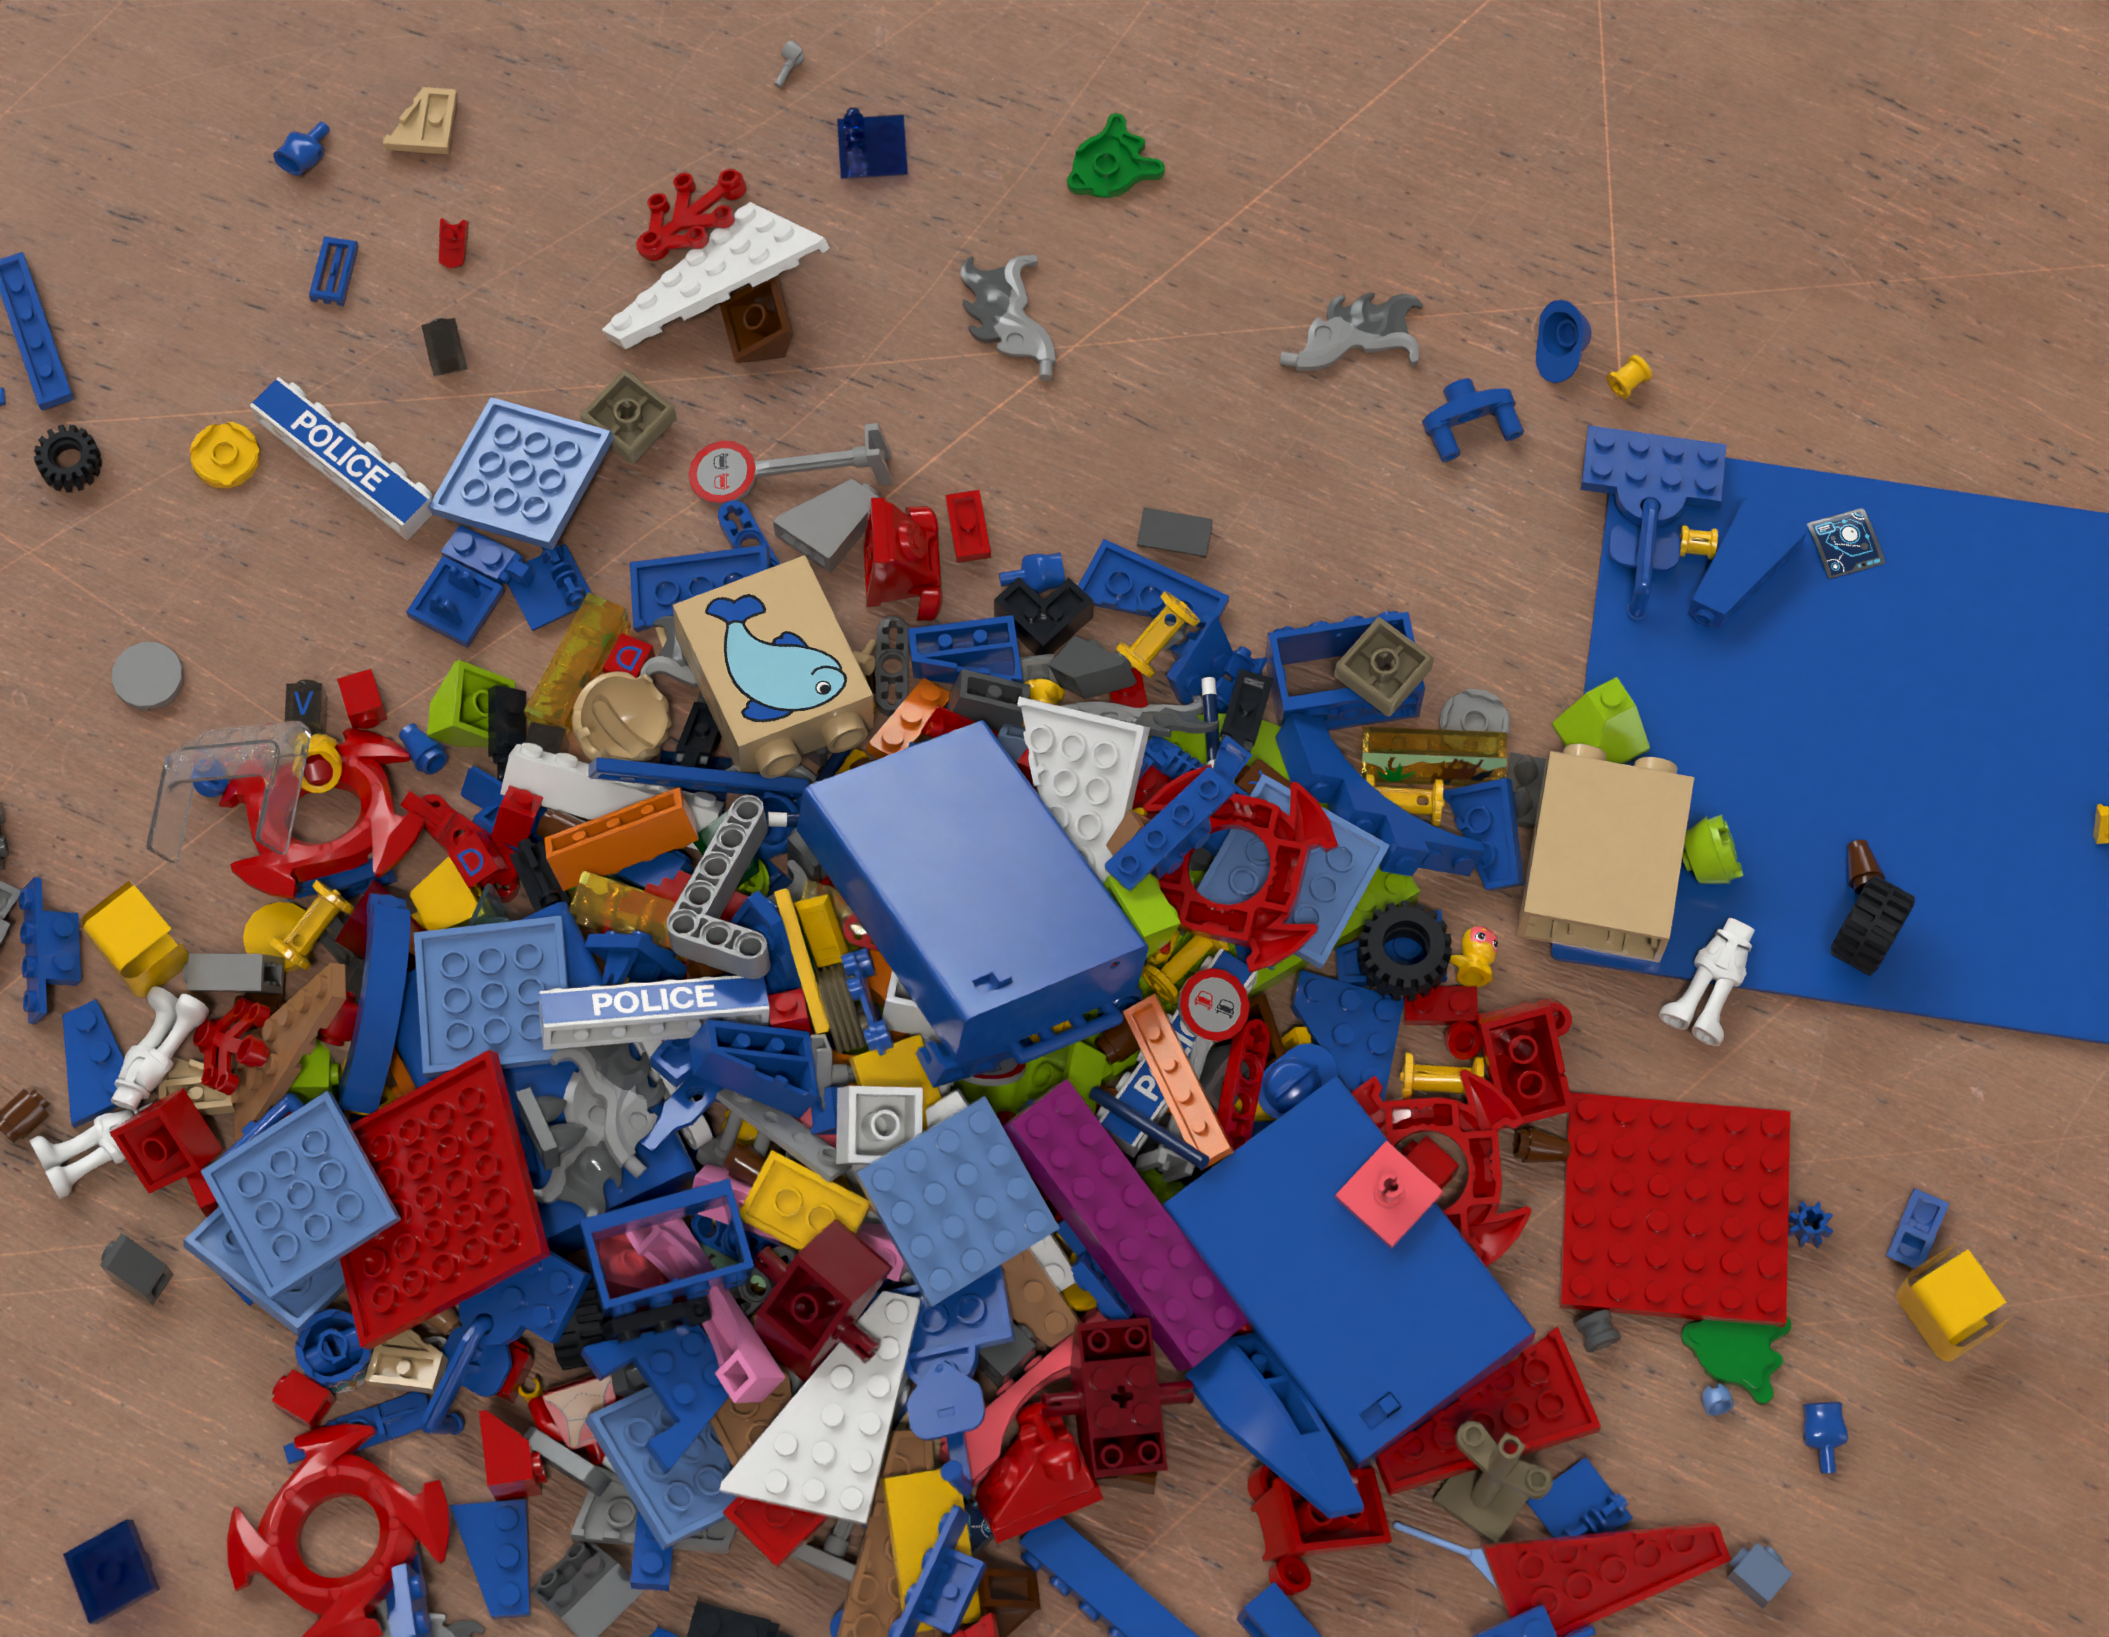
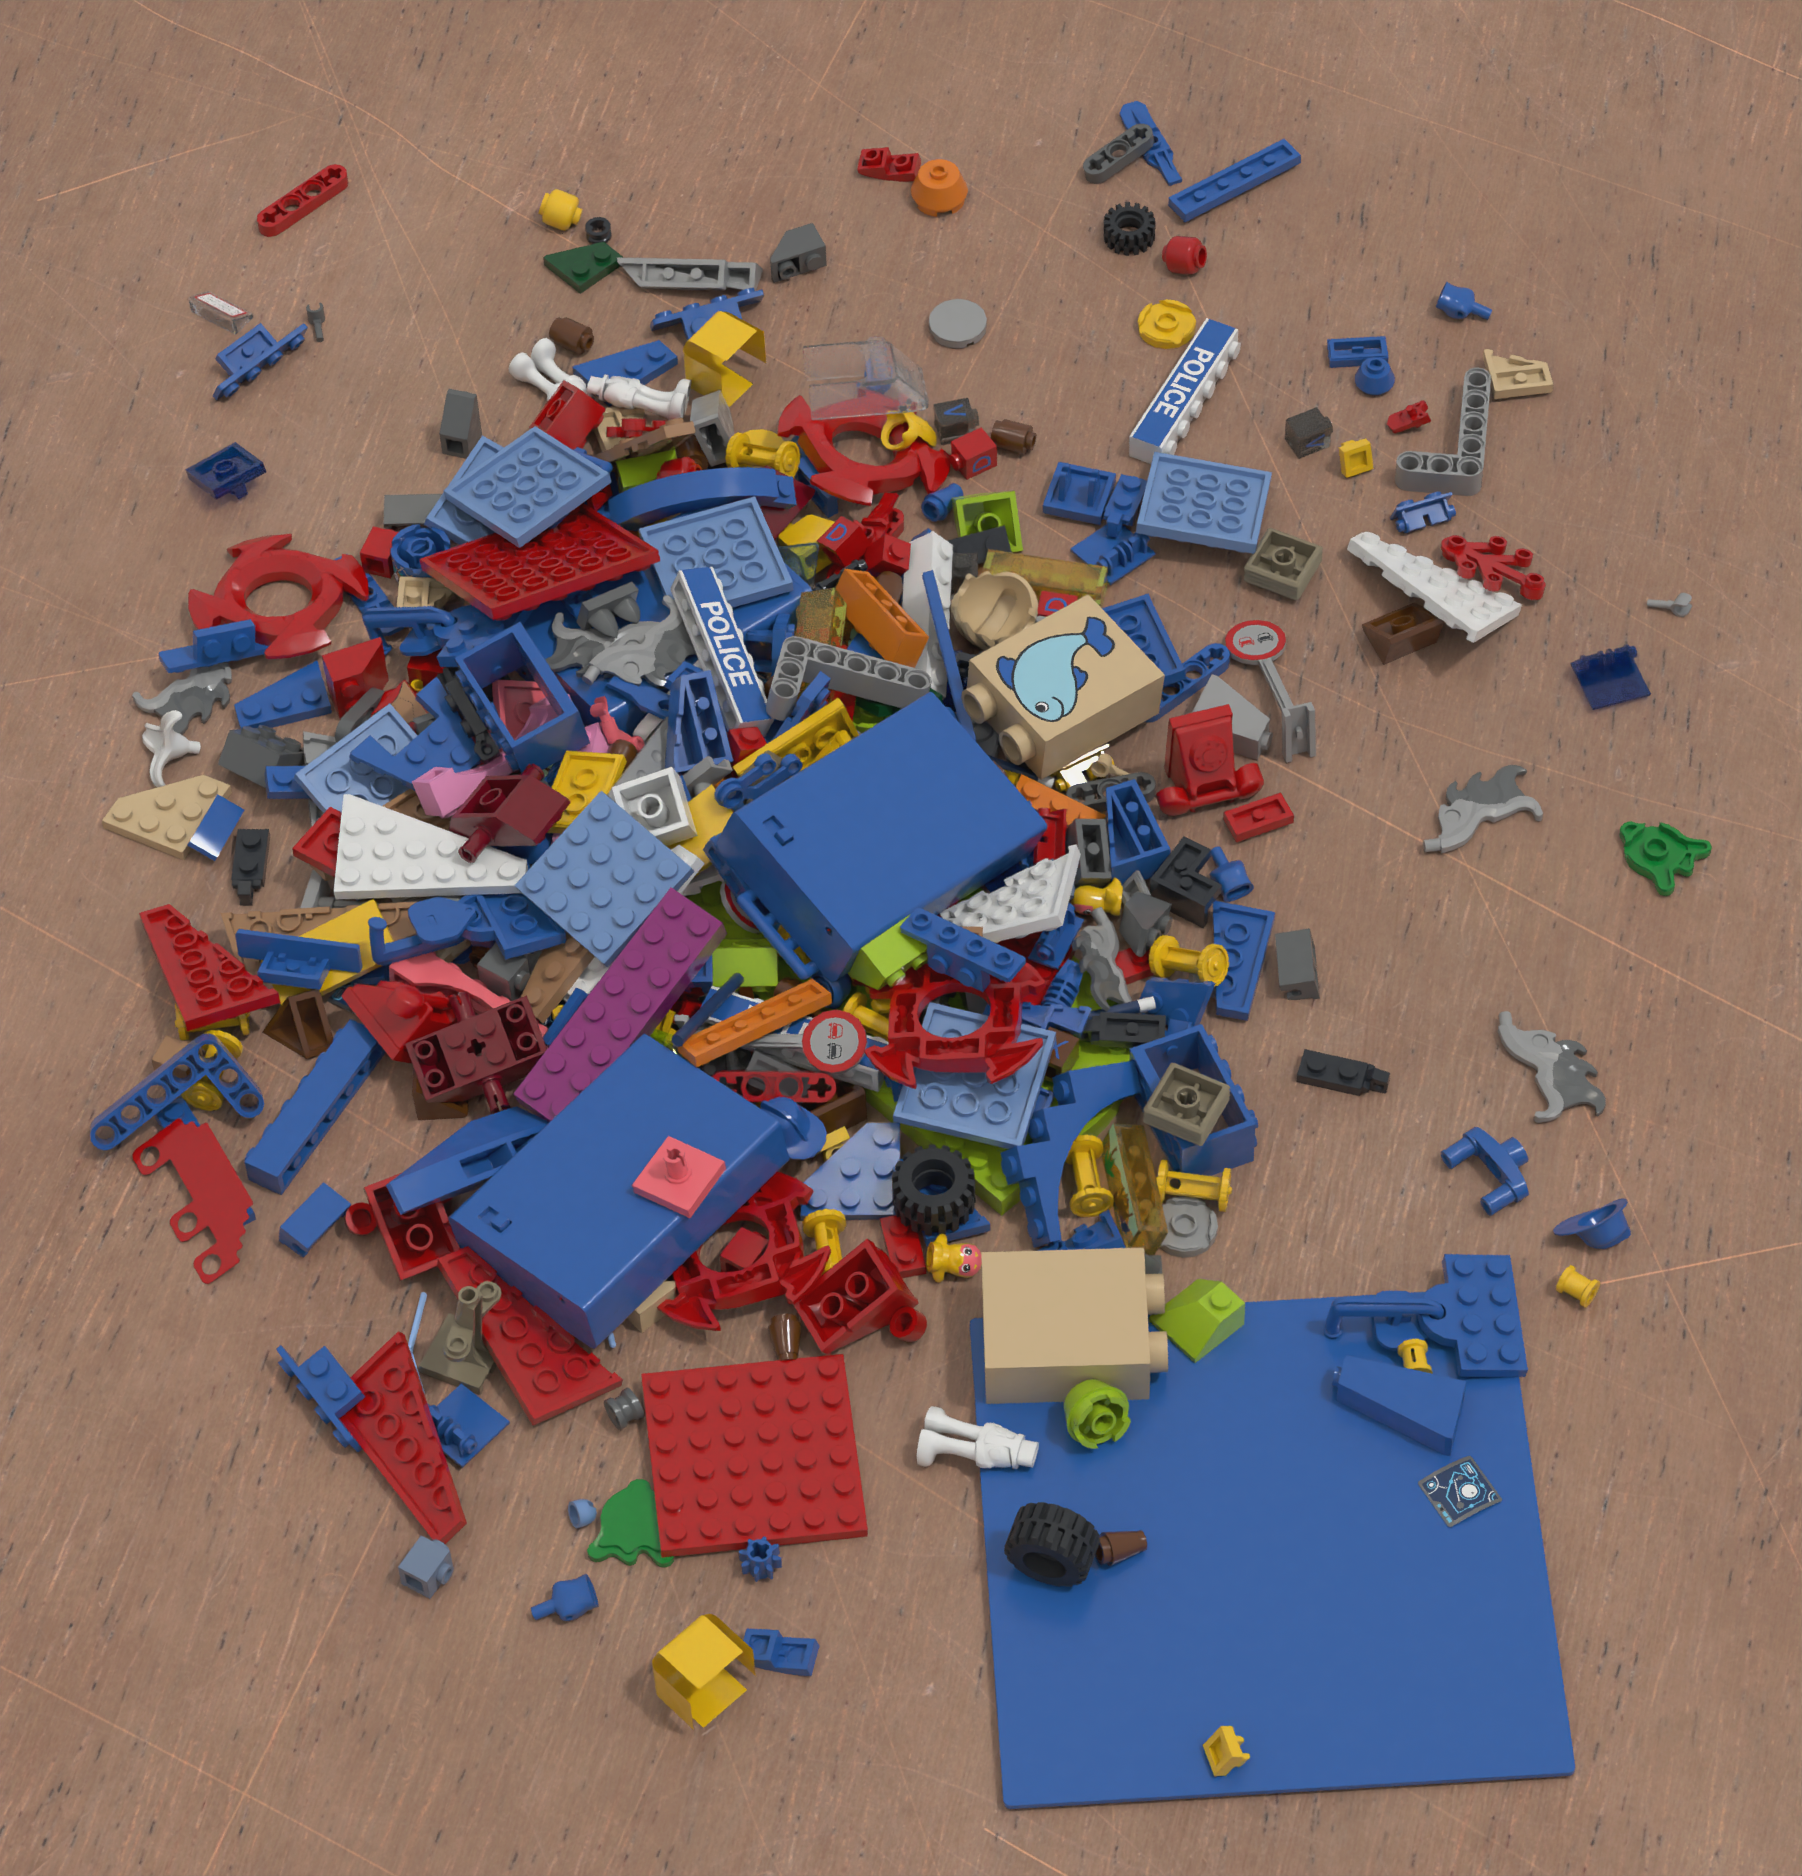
camera: 80 degrees right, 15 degrees down
none -> dark grey hinge [383,494,442,530]
none -> coral arm [590,696,644,753]
none -> reddish brown brick [991,419,1037,455]
none -> yellow hose [1155,1159,1232,1212]
none -> red head [1162,236,1207,275]
none -> black hinge [1296,1049,1390,1096]
none -> yellow tile [1338,438,1374,478]
none -> blue cone [1355,357,1395,395]
none -> blue hinge [1390,491,1456,534]
none -> light grey beam [1395,367,1491,496]

